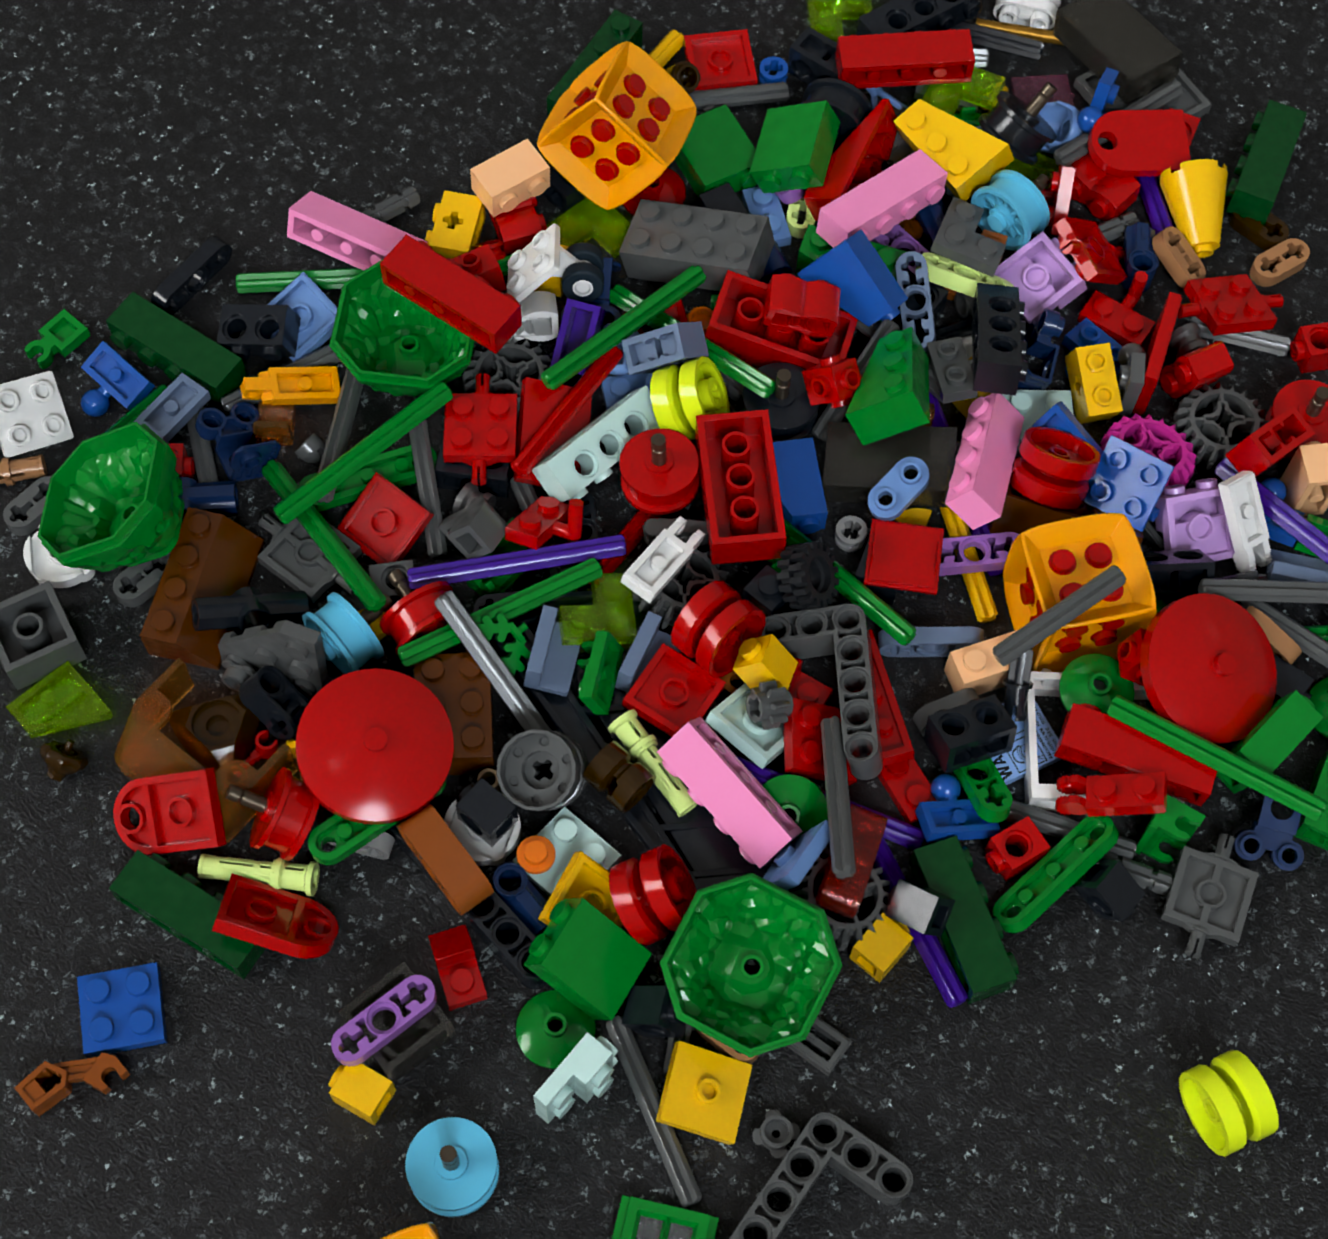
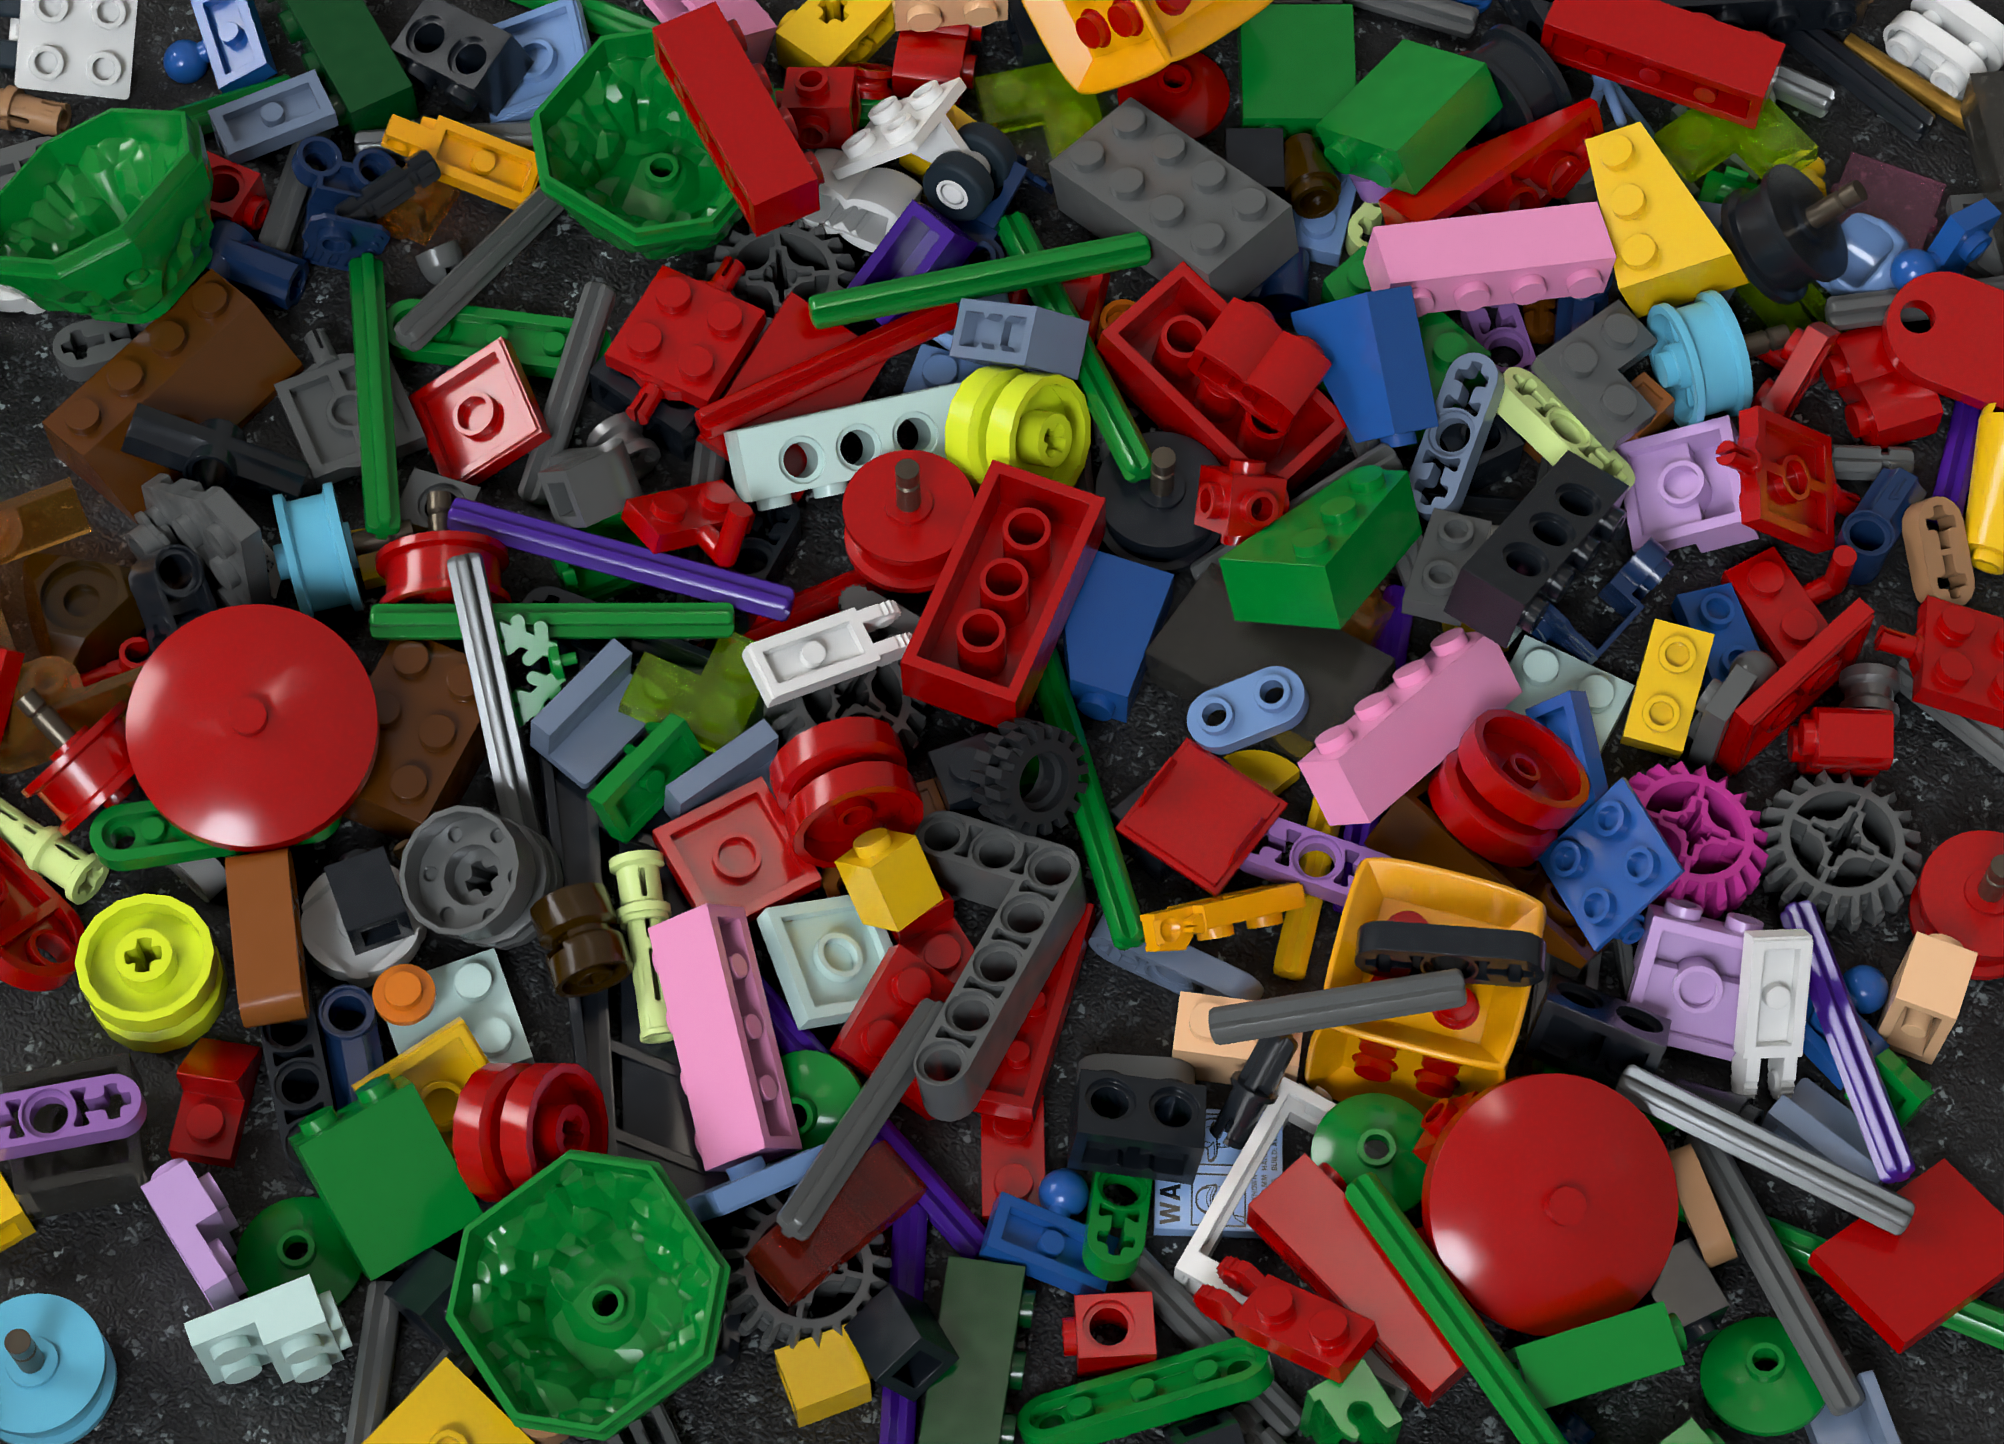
camera: 30 degrees right, 0 degrees up
green axle [273,382,453,524] -> none
dark grey gear [746,680,793,730] -> none
light grey bush [834,515,868,552] -> none
red brick [1225,405,1315,477] -> none
none -> neon yellow wheel [75,893,228,1054]
none -> lavender plate [141,1158,249,1311]
none -> black axle [334,149,441,223]
none -> light orange hinge [1140,882,1306,952]
none -> dark brown cone [1284,133,1341,219]
none -> black beam [1355,921,1547,987]

